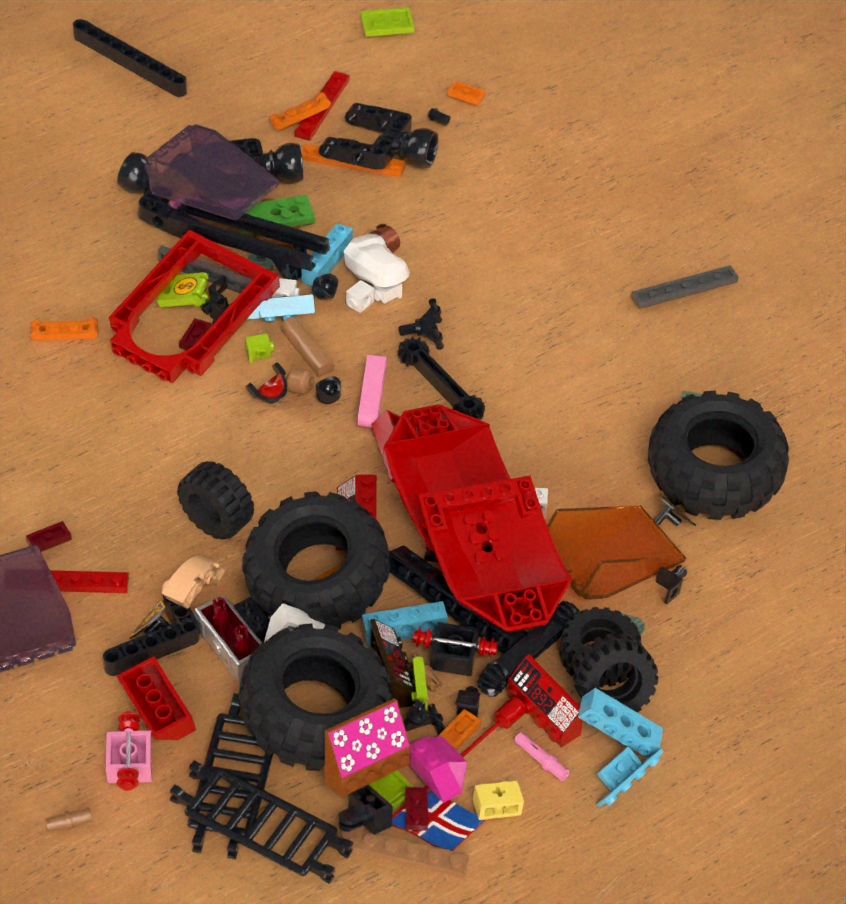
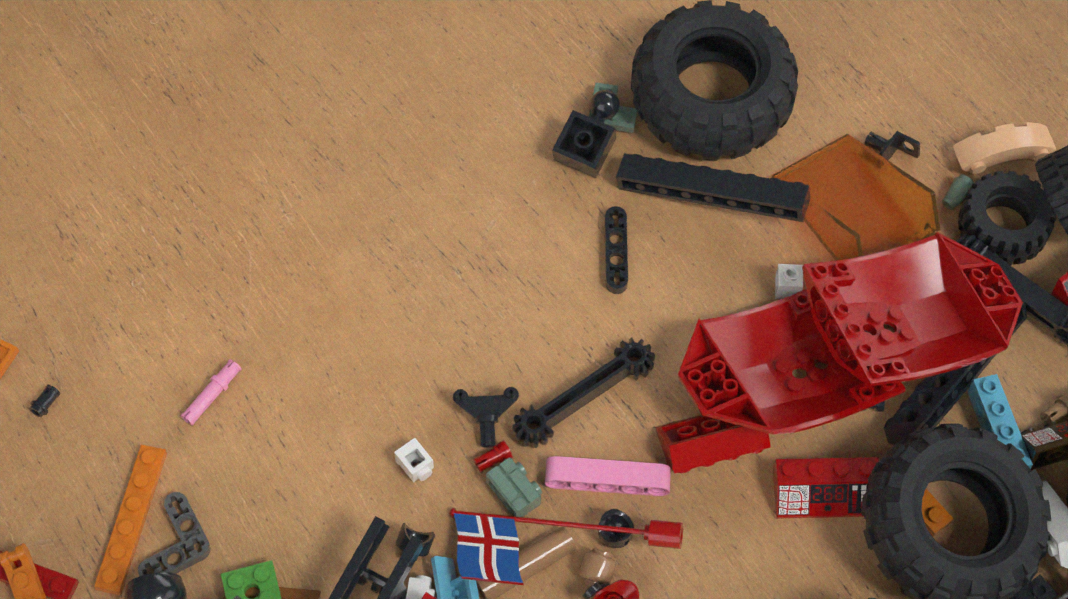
camera: 90 degrees left, 15 degrees up
medium azure brick [302,223,353,286] -> none
black piece [319,103,439,170] -> none
white piece [344,224,410,287] -> none
white brick [346,280,375,313] -> none
black brick [413,622,498,676] -> none
dark grey plate [631,265,738,309] -> none
black shield [654,493,696,526] -> none
none -> dark grey beam [138,492,211,576]
none -> bright pink pin [180,359,242,426]
none -> flag [449,508,684,586]
none -> red pin [473,440,513,473]
none -> sand green brick [486,458,542,517]
none -> black brick [552,90,620,178]
none -> black beam [605,206,628,294]
none -> black brick [616,153,811,222]
none -> light nougat brick [953,122,1056,175]

